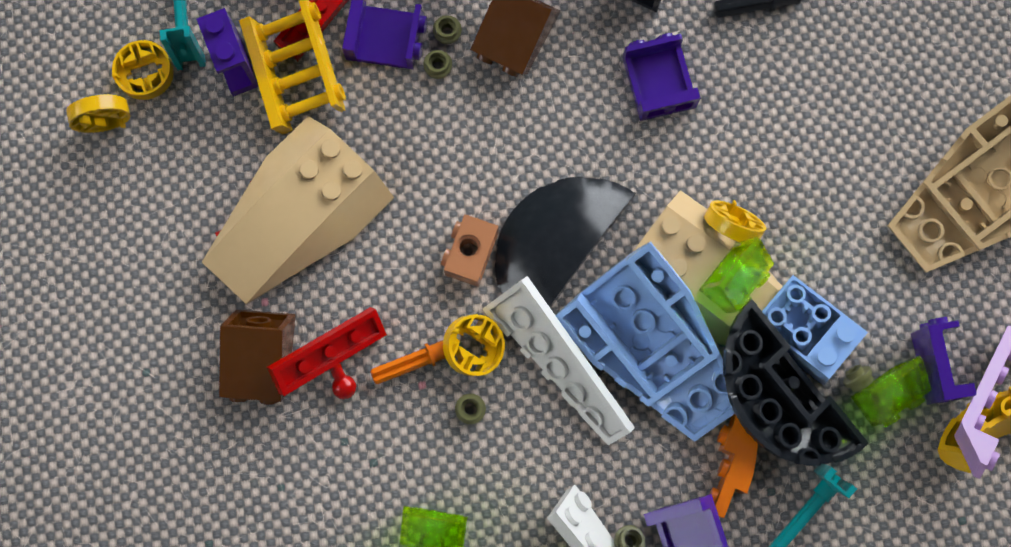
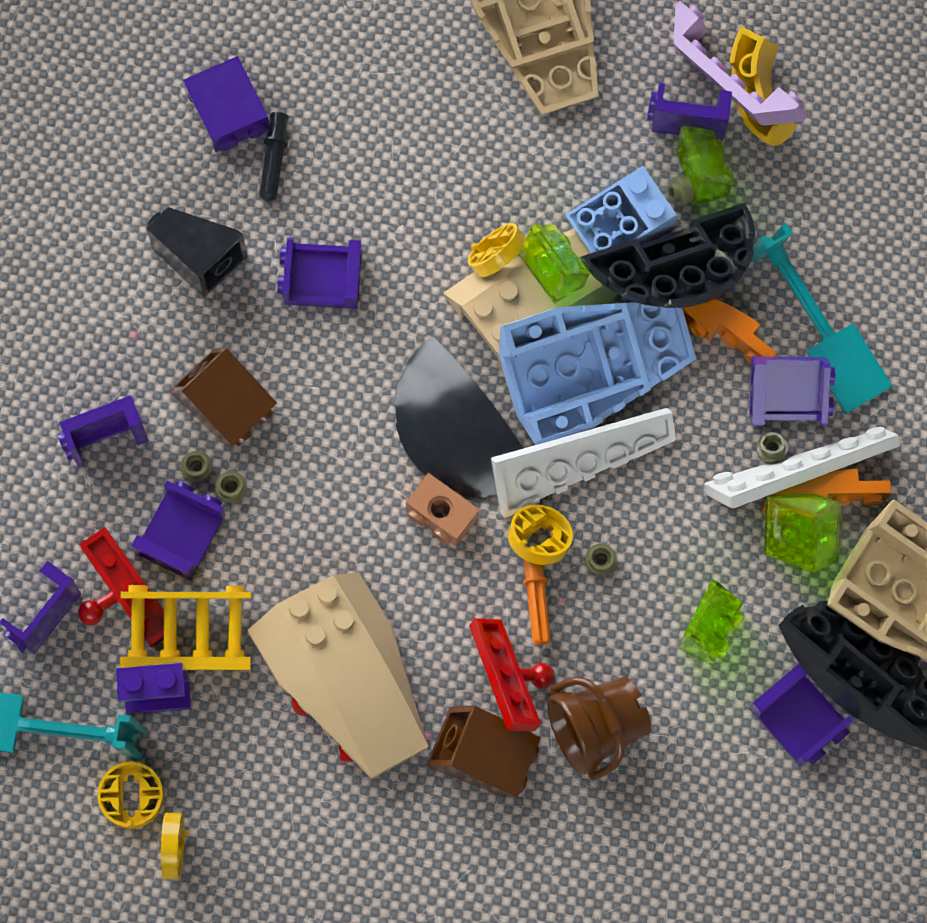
camera: 75 degrees left, 5 degrees down
none -> reddish brown piece [547,676,651,780]

